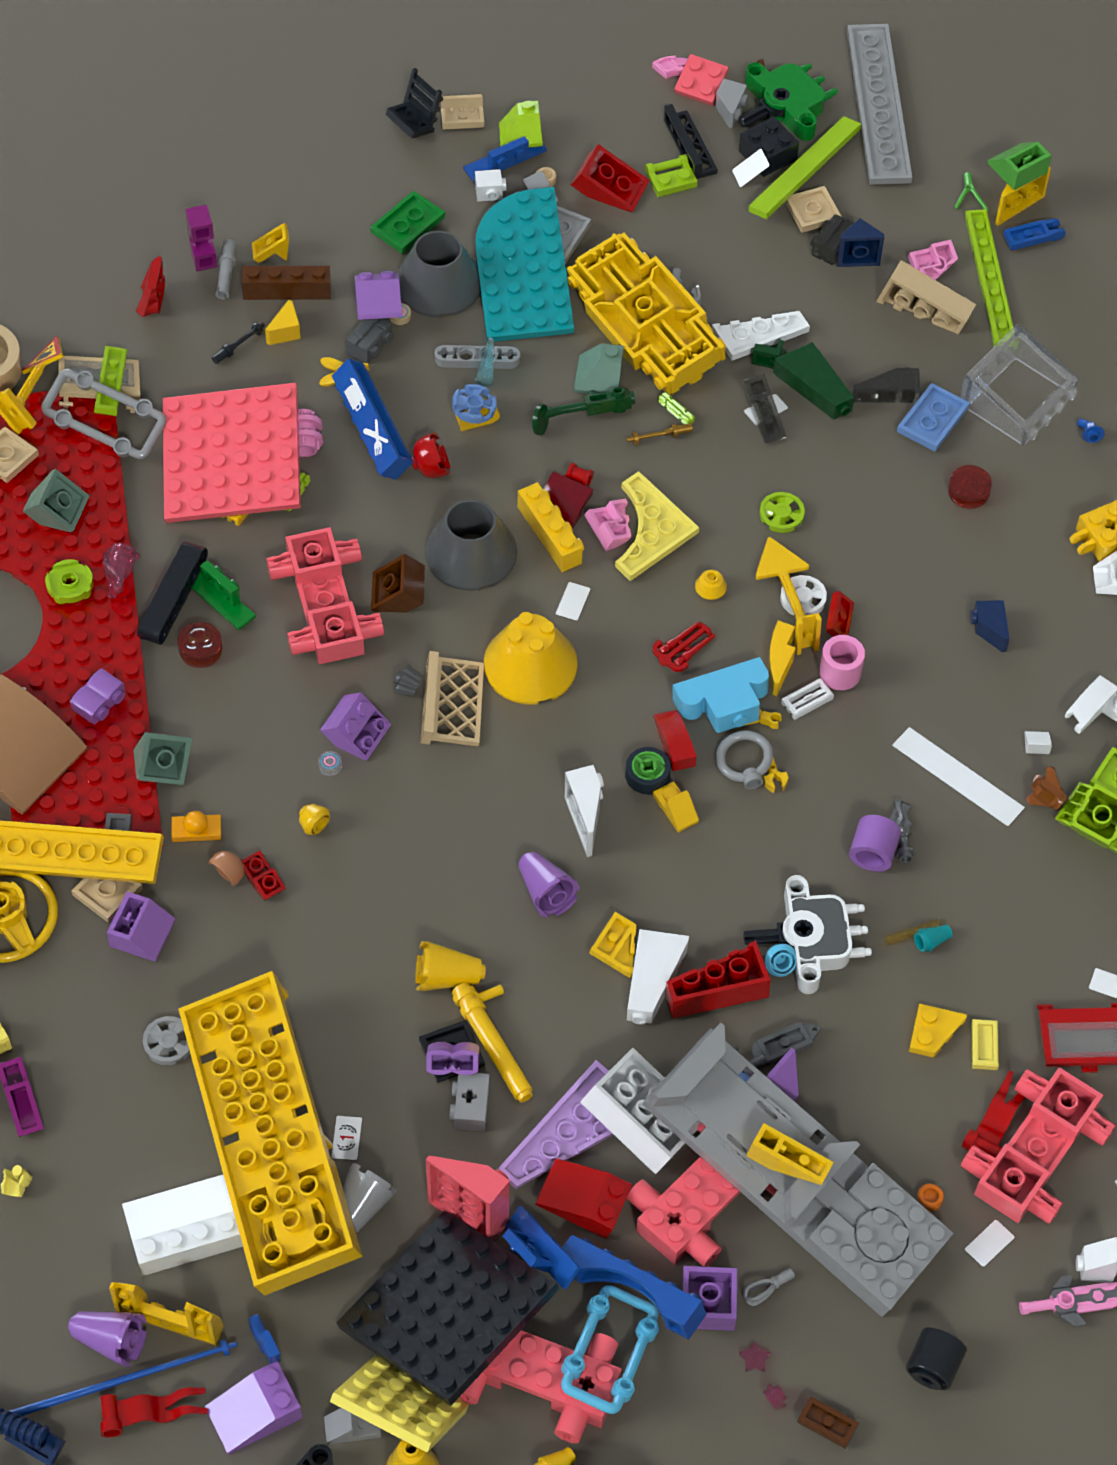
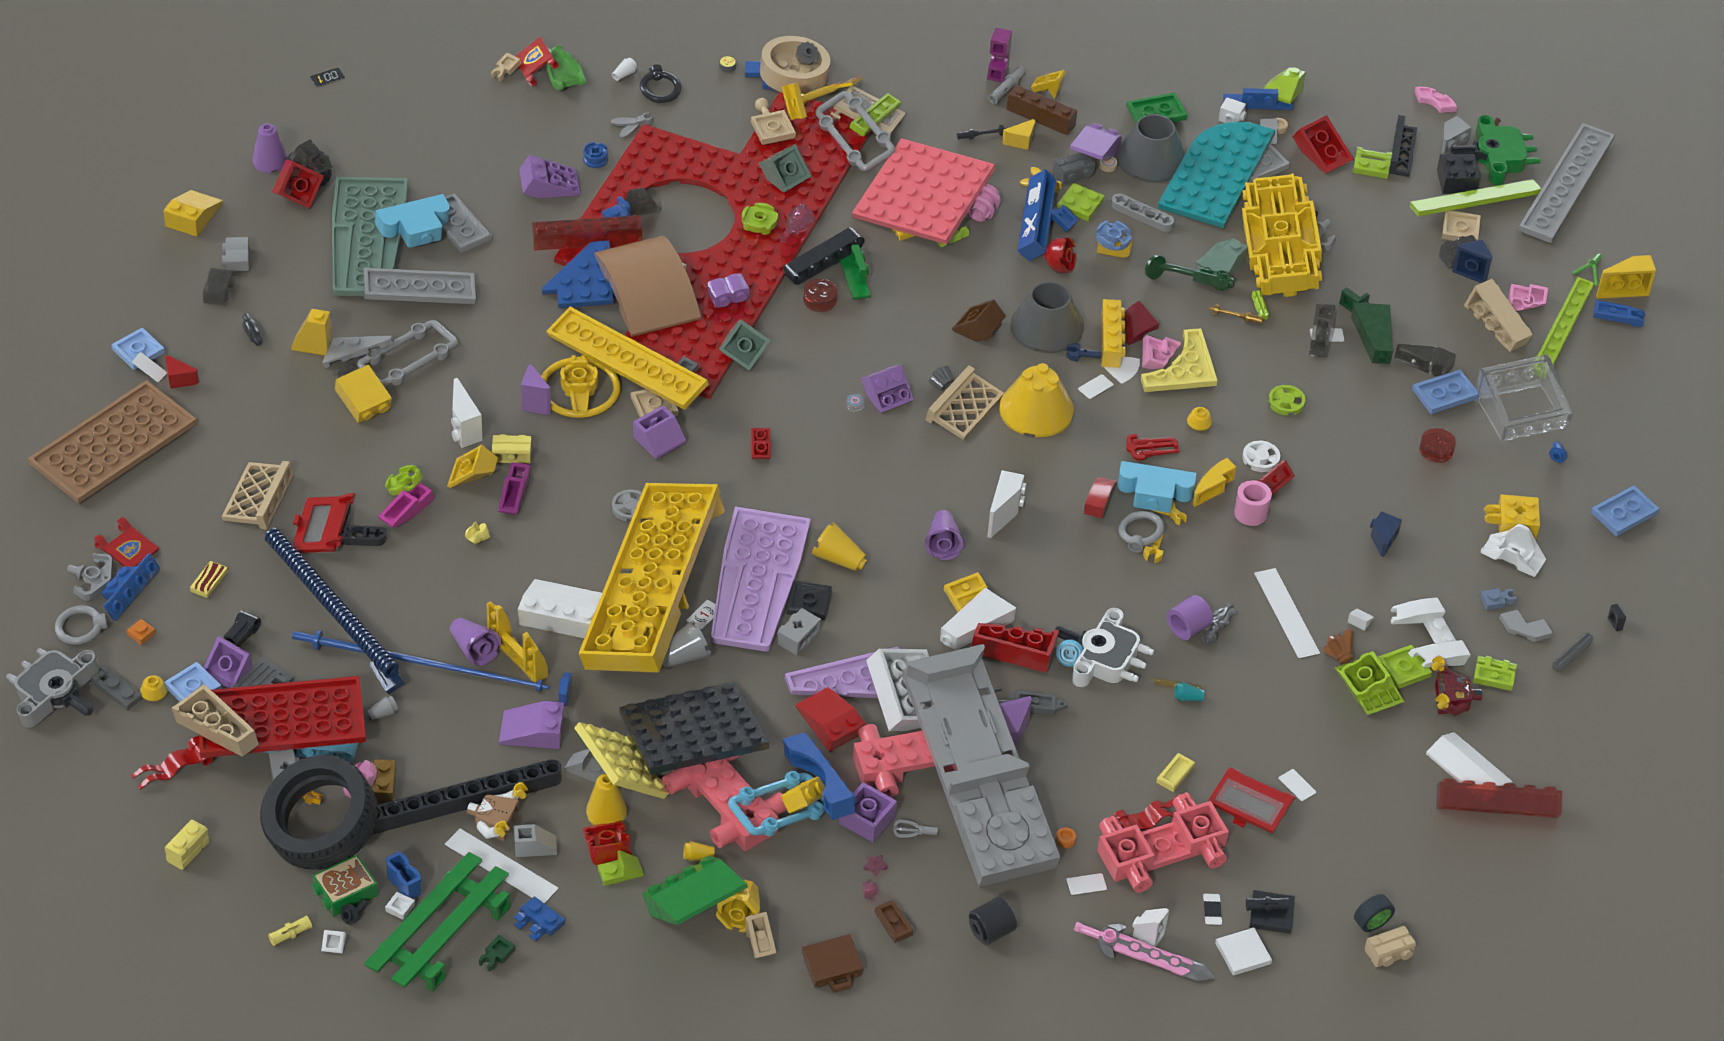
camera: 30 degrees right, 10 degrees down
red flag [100,1387,208,1438] -> none
red slope [136,256,165,317] -> none
light orange tile [172,810,221,842] -> none
nougat hair [209,851,244,886] -> none
coral piece [266,527,384,665] -> none
yellow cone [299,804,330,835] -> none
black plate [386,68,443,139] -> none
medium lavender brick [426,1042,479,1075] -> none
coral slope [426,1155,510,1242] -> none
tan bracket [441,94,484,130] -> none
yellow cylinder [452,982,533,1103] -> none
clear light blue slope [475,338,494,386] -> none
blue bracket [503,1205,581,1289] -> none
red bush [565,462,594,487] -> none
wheel [625,747,671,795] -> none
yellow slope [653,781,699,833] -> none
coral plate [674,54,729,106] -> none
white wing [712,311,810,361] -> none
white sticker [732,149,769,187] -> none
yellow slope [746,1123,834,1185] -> none
yellow piece [756,537,822,655] -> none
white tile [781,678,834,720] -> none
yellow wing [909,1003,967,1058] -> none
bright green slope [987,141,1052,190] -> none
none -> lavender wing [711,507,811,652]
none -> yellow brick [781,776,825,813]
none -> blue bracket [1050,205,1078,232]
none -> lime plate [1057,183,1105,222]
none -> dark blue bar [1066,343,1102,362]
none -> white sticker [1101,357,1140,384]

